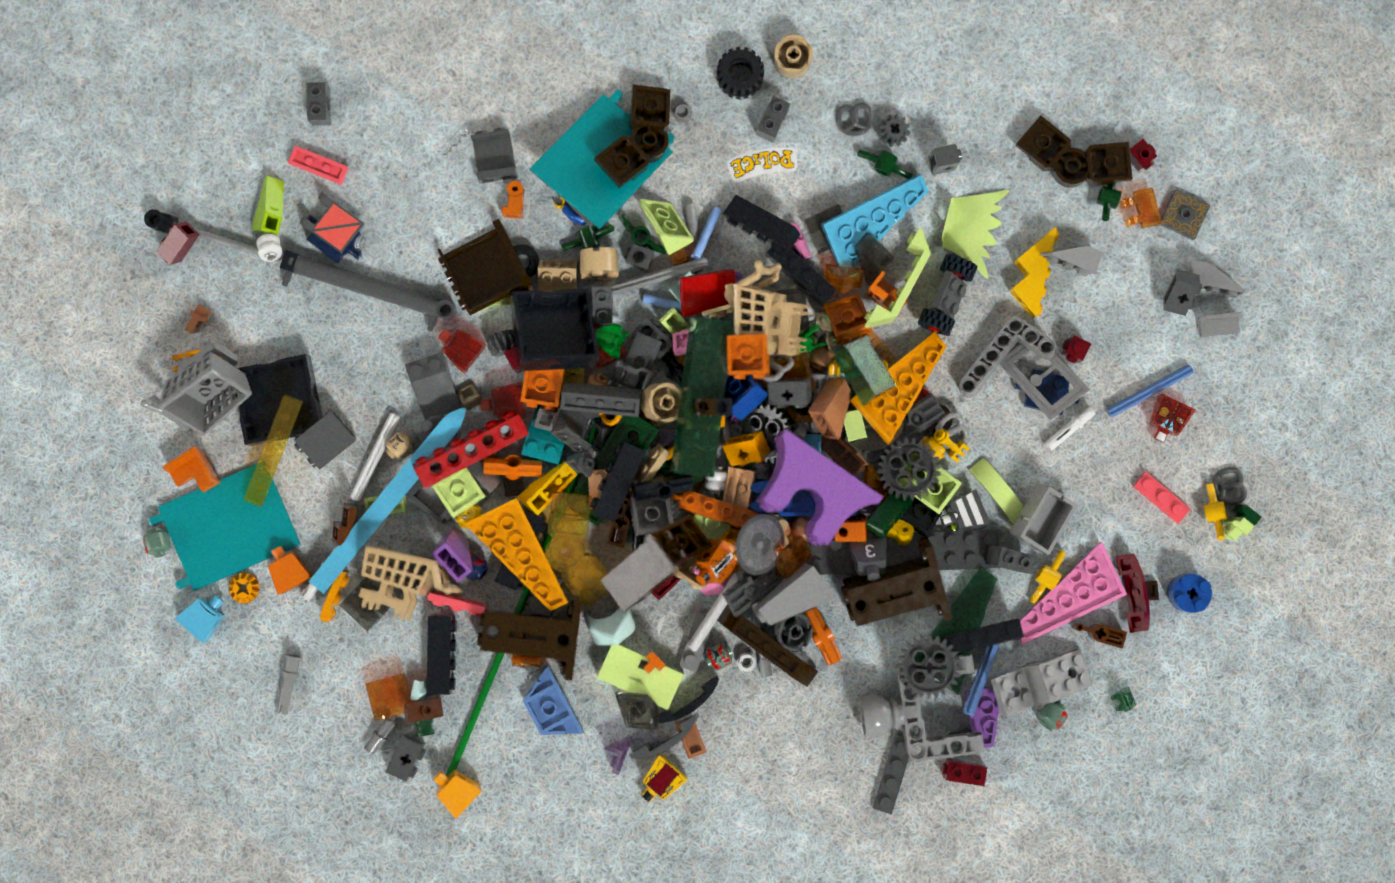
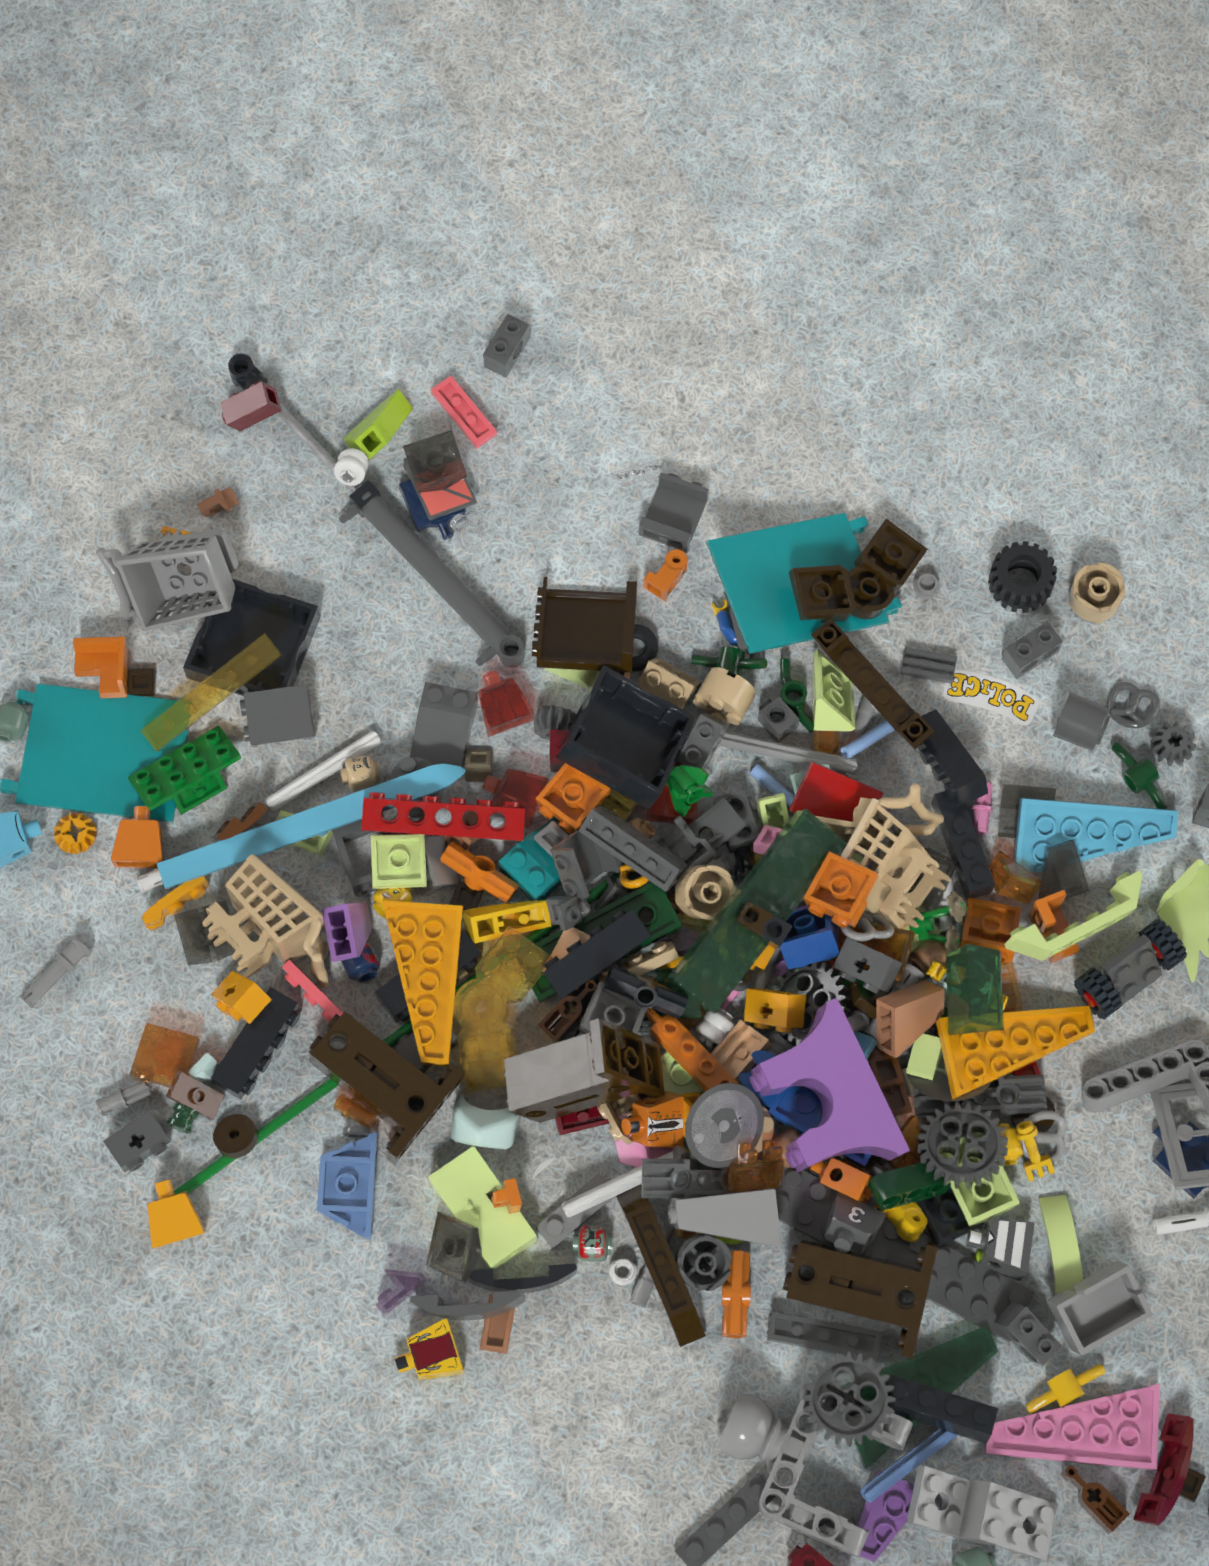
camera: 30 degrees right, 15 degrees down
none -> dark brown tile [128,668,155,696]
none -> green bracket [128,726,241,815]
none -> light orange brick [211,971,272,1024]
none -> dark brown piece [213,1114,258,1158]
none -> clear smoke slope [403,430,467,493]
none -> dark grey plate [767,1311,883,1361]
none -> dark brown slope [811,617,935,750]
none -> dark grey tile [901,647,957,684]
none -> dark grey piece [1053,693,1111,751]

